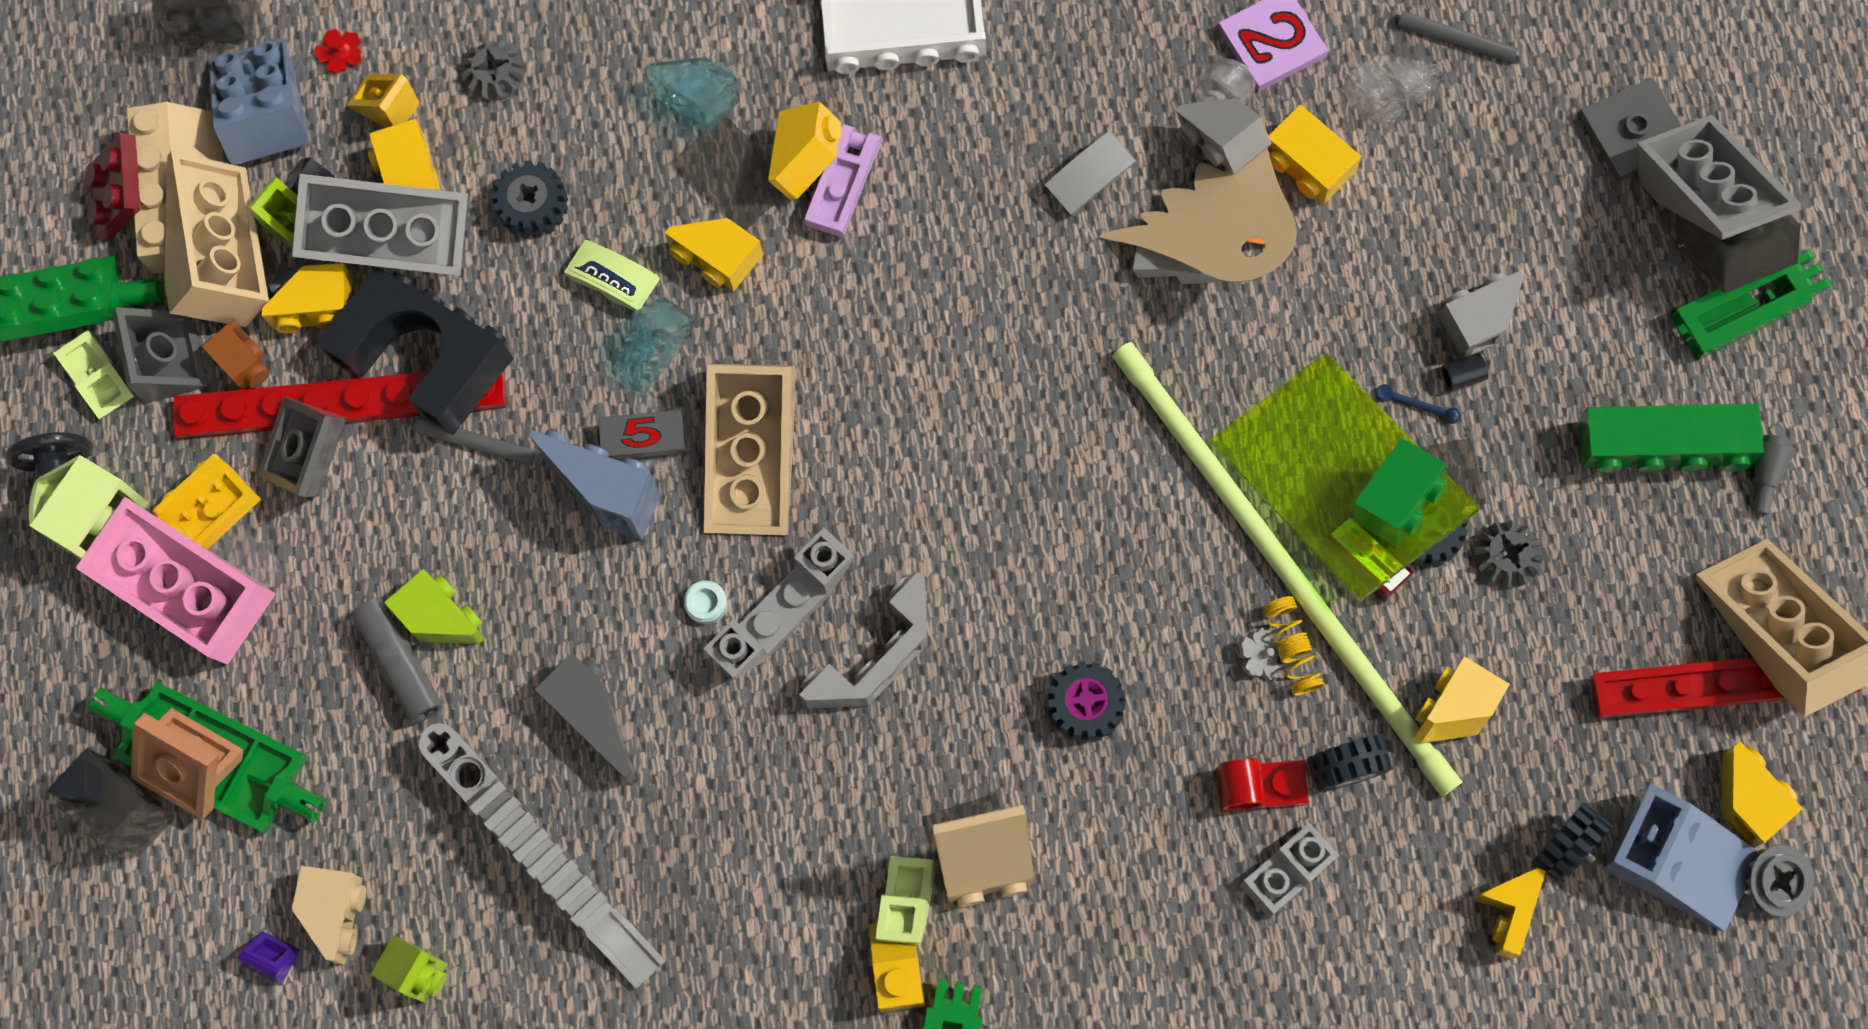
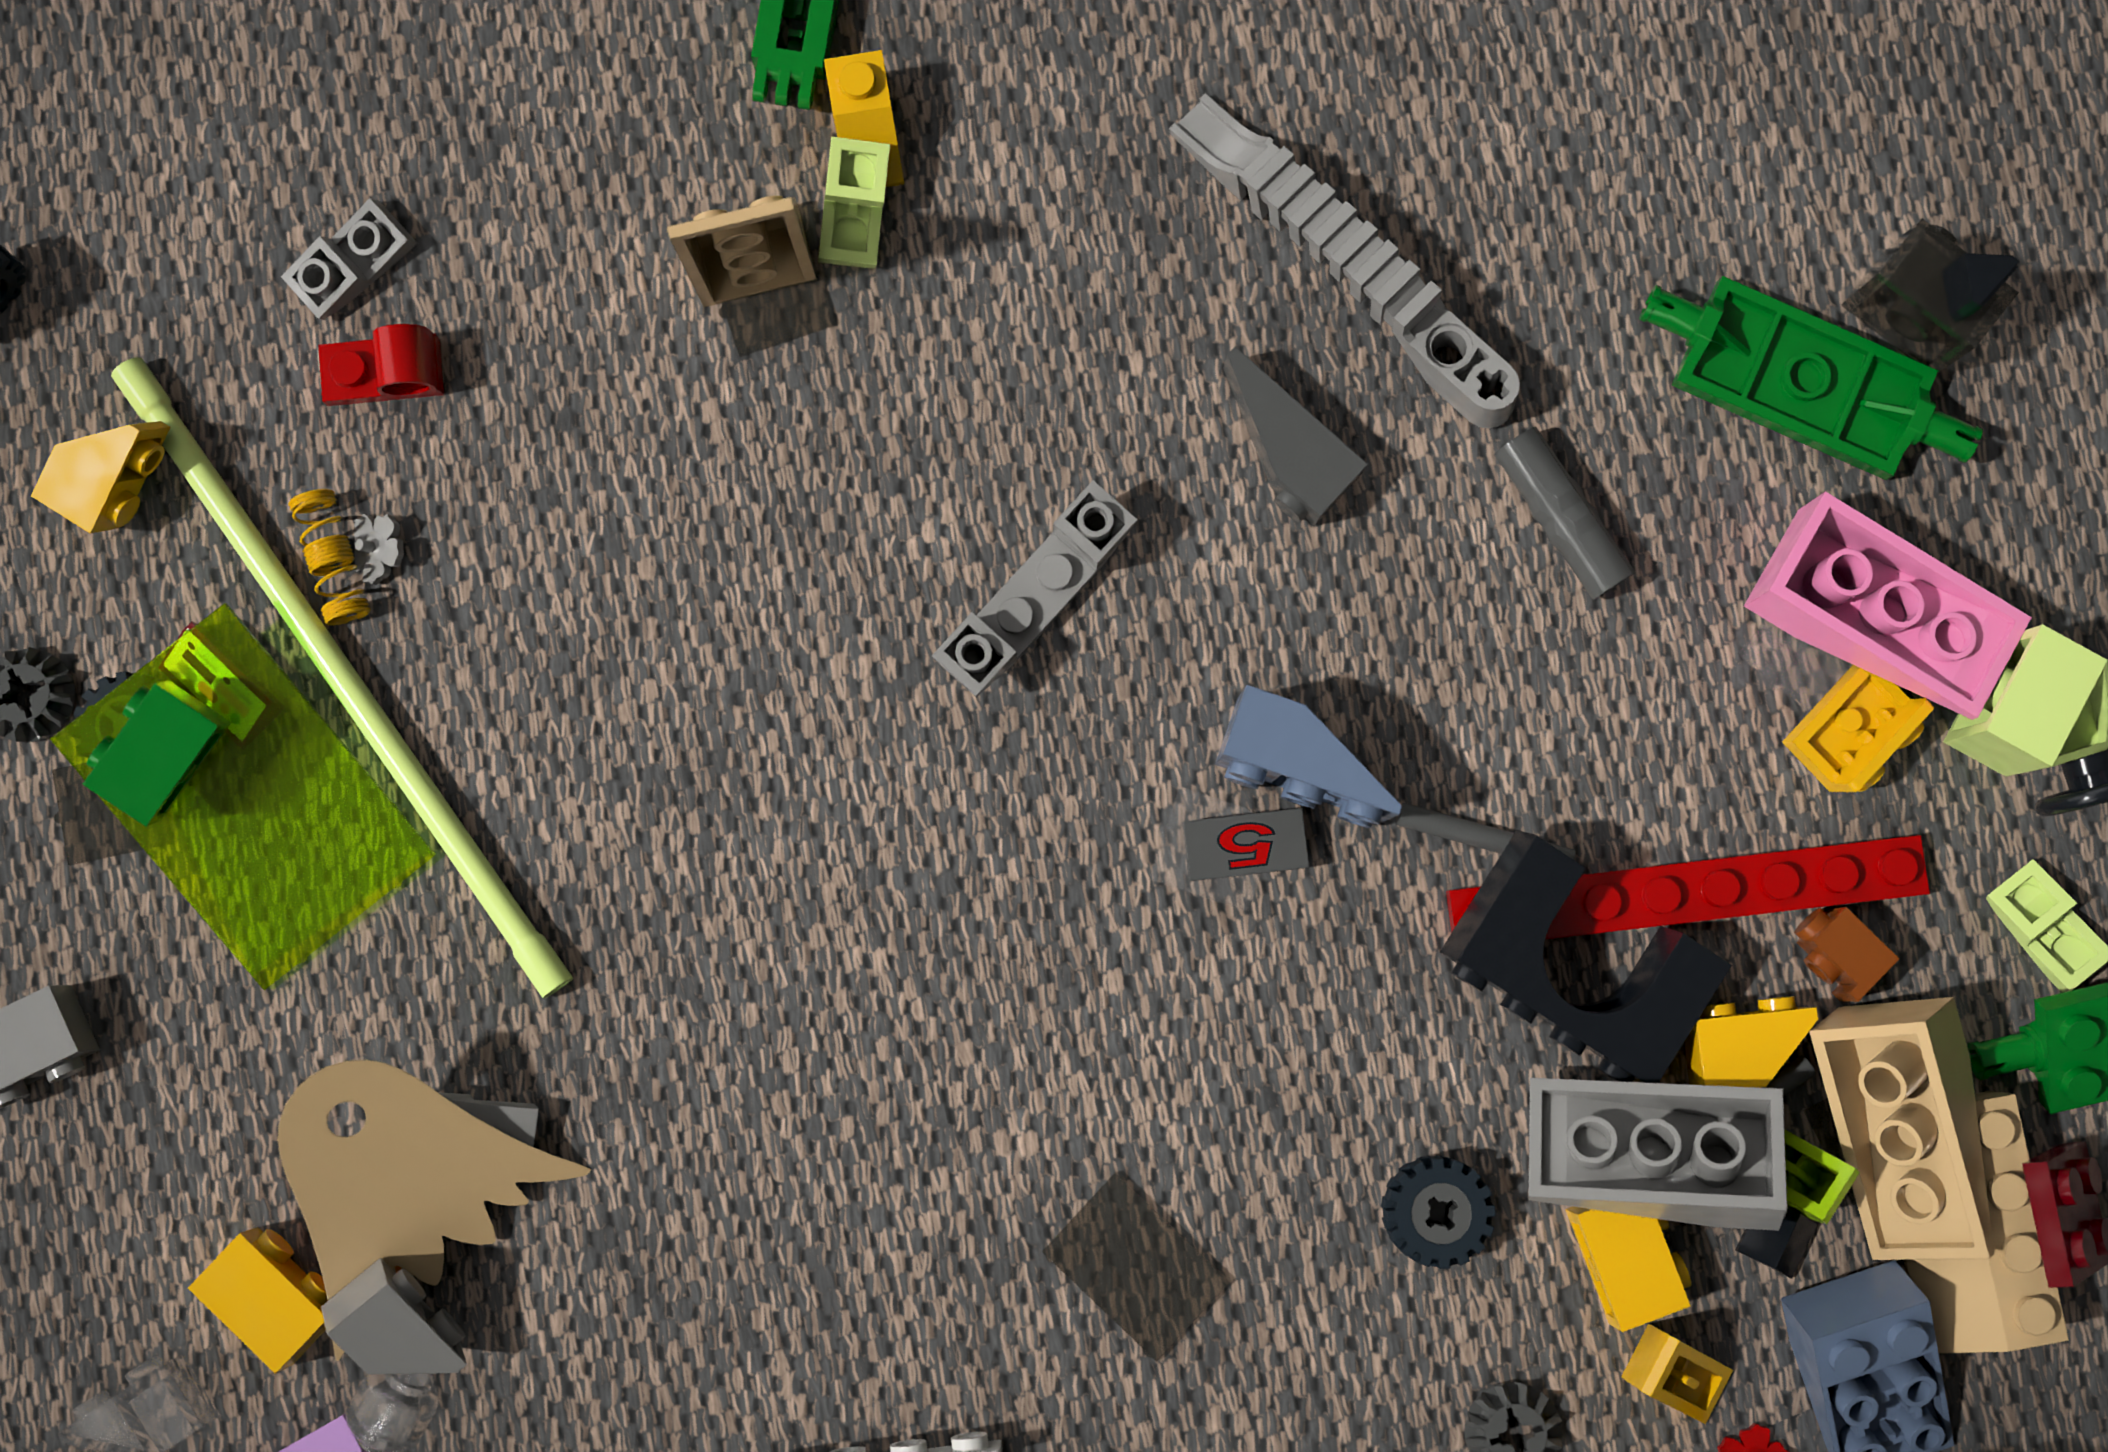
camera: 170 degrees right, 10 degrees up
dark grey slope [112,307,207,404] -> none
nougat bracket [131,708,243,820] -> none
dark purple slope [237,931,300,985] -> none
dark grey slope [257,397,346,497] -> none
tan slope [292,866,366,965] -> none
lime slope [370,935,448,1003] -> none
lime slope [384,569,486,644] -> none
yellowish green slope [564,239,660,312] -> none
clear light blue slope [610,296,696,398] -> none
clear light blue slope [644,57,740,132] -> none
yellow slope [665,218,763,292] -> none
light aqua tile [684,581,727,625] -> none
tan slope [704,364,796,535] -> none
yellow slope [768,101,842,201] -> none
light grey slope [799,572,927,708] -> none
lavender plate [804,124,882,238] -> none
light grey slope [1045,131,1137,215] -> none
black wheel [1047,661,1125,743] -> none
black wheel [1307,735,1393,793] -> none
dark blue hinge [1376,384,1461,424] -> none
black hinge [1441,352,1488,392] -> none
yellow slope [1474,868,1546,960] -> none

